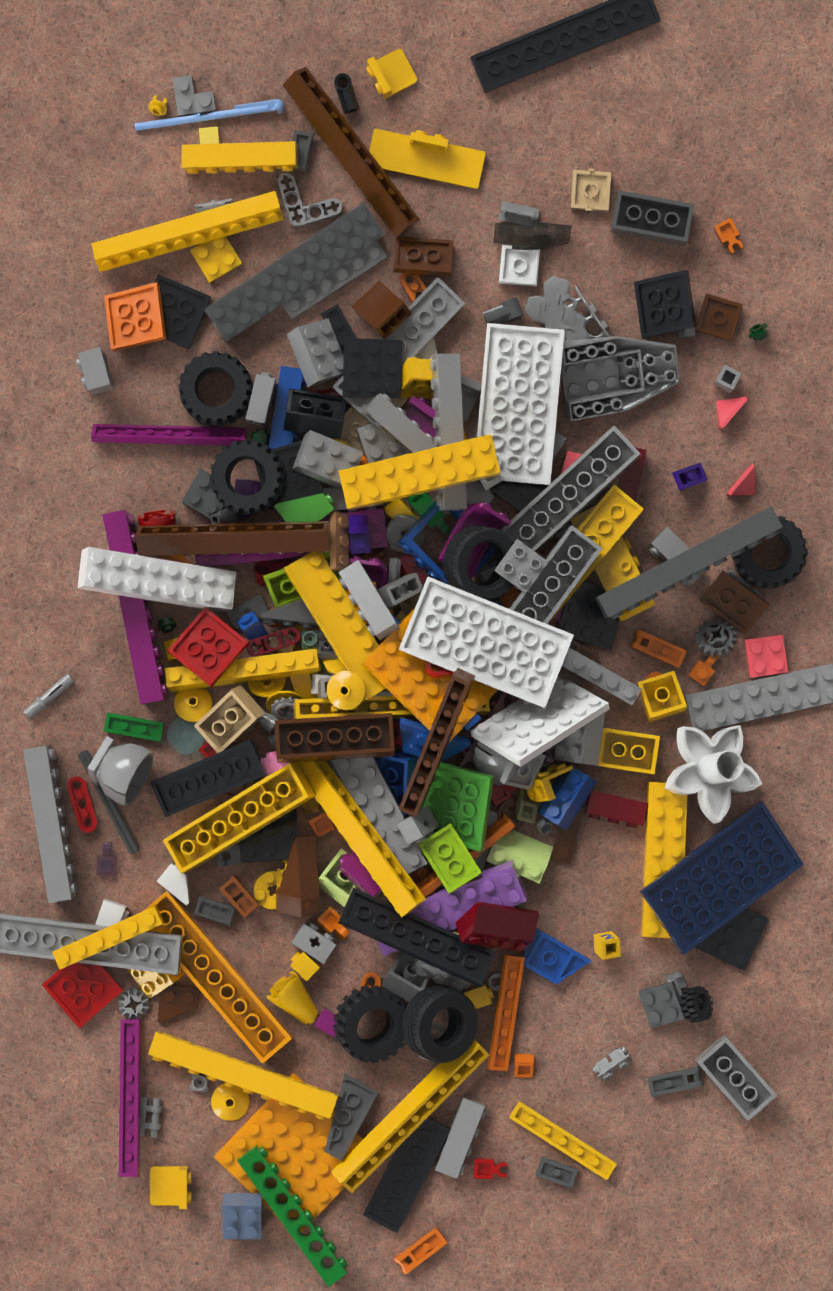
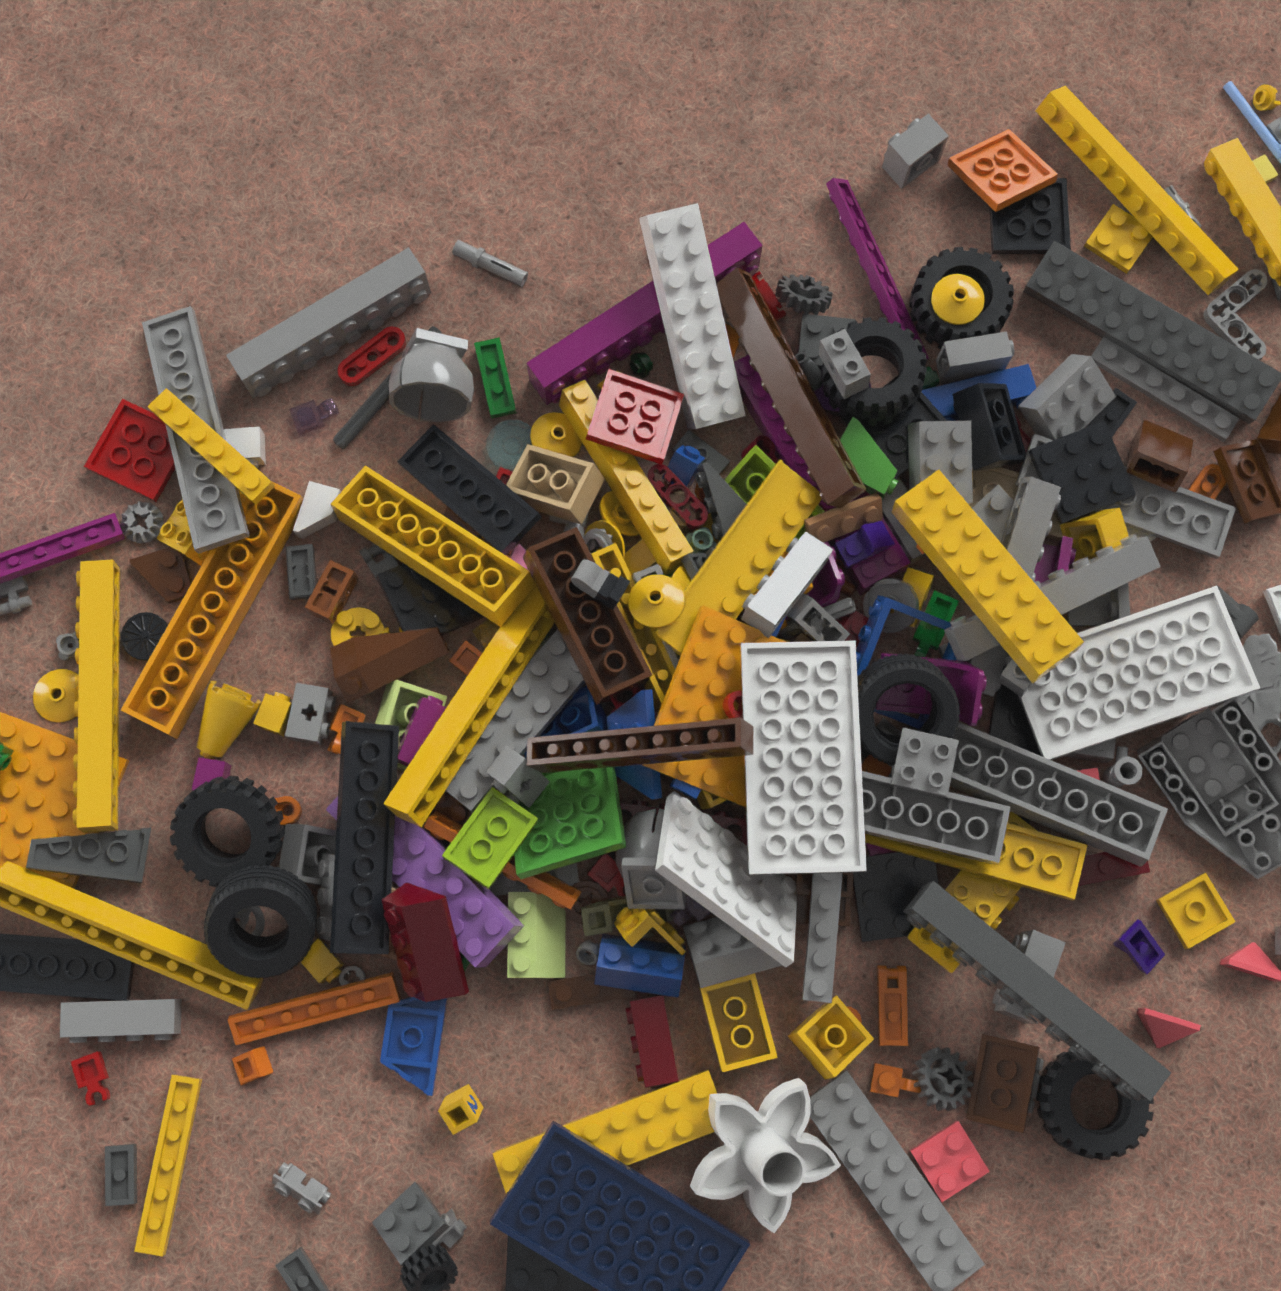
camera: 70 degrees right, 10 degrees down
none -> black wheel [121,612,168,661]
none -> leg [571,559,630,610]
none -> dark grey gear [775,274,833,315]
none -> light grey brick [819,329,871,399]
none -> yellow dish [931,274,984,325]
none -> light grey piece [1103,746,1142,788]
none -> yellow plate [1156,873,1235,949]

